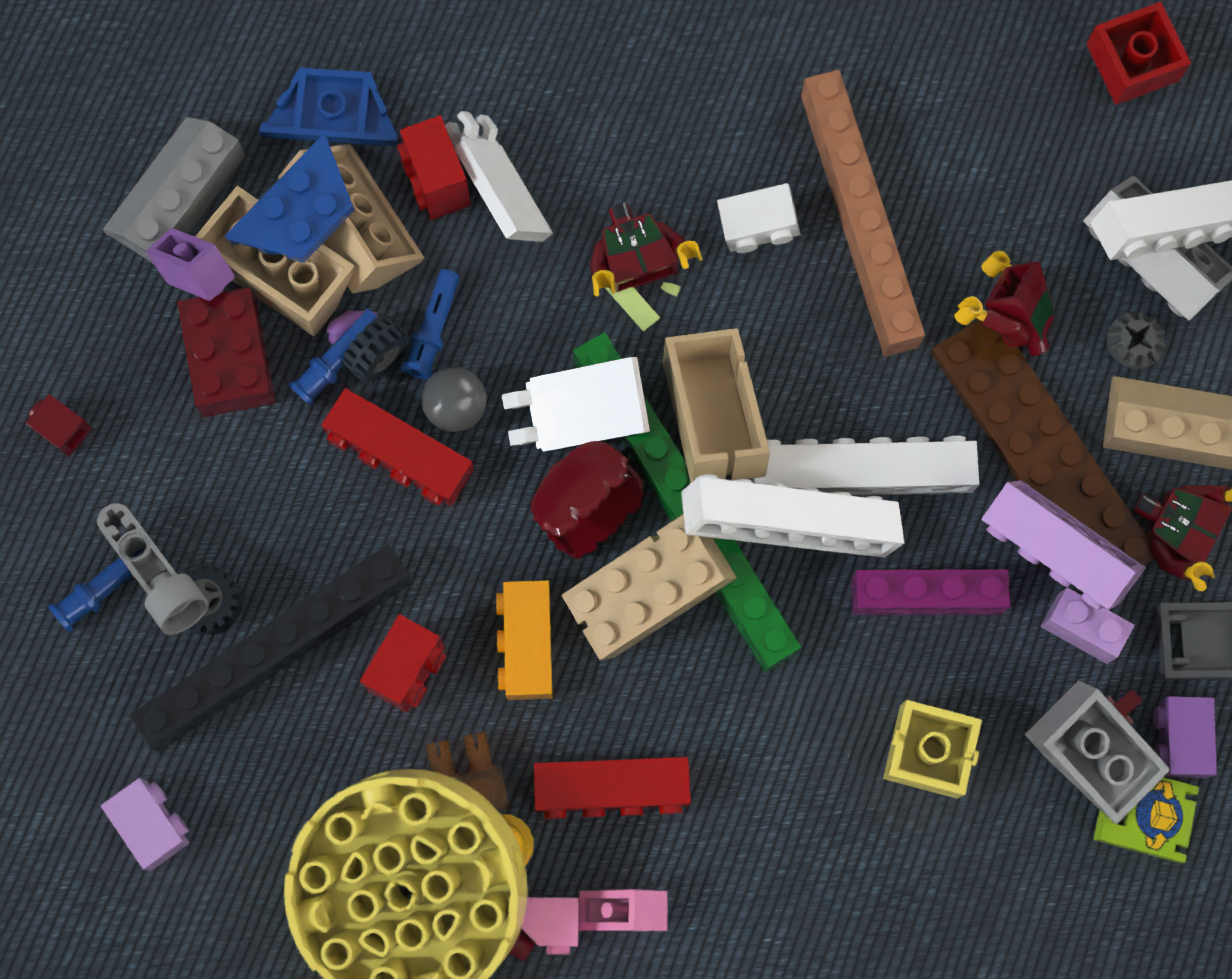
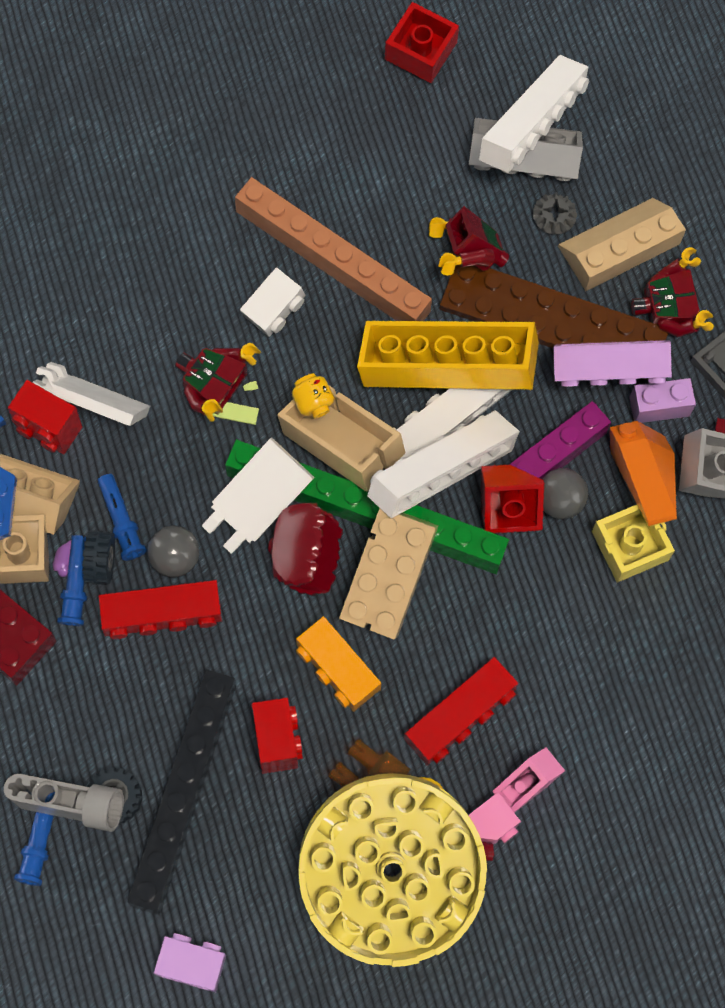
camera: 40 degrees left, 5 degrees down
none -> yellow head [291,373,335,419]
none -> yellow brick [357,321,539,390]
none -> red slope [480,465,544,533]
none -> dark grey piece [542,468,589,519]
none -> orange wedge [610,421,677,526]

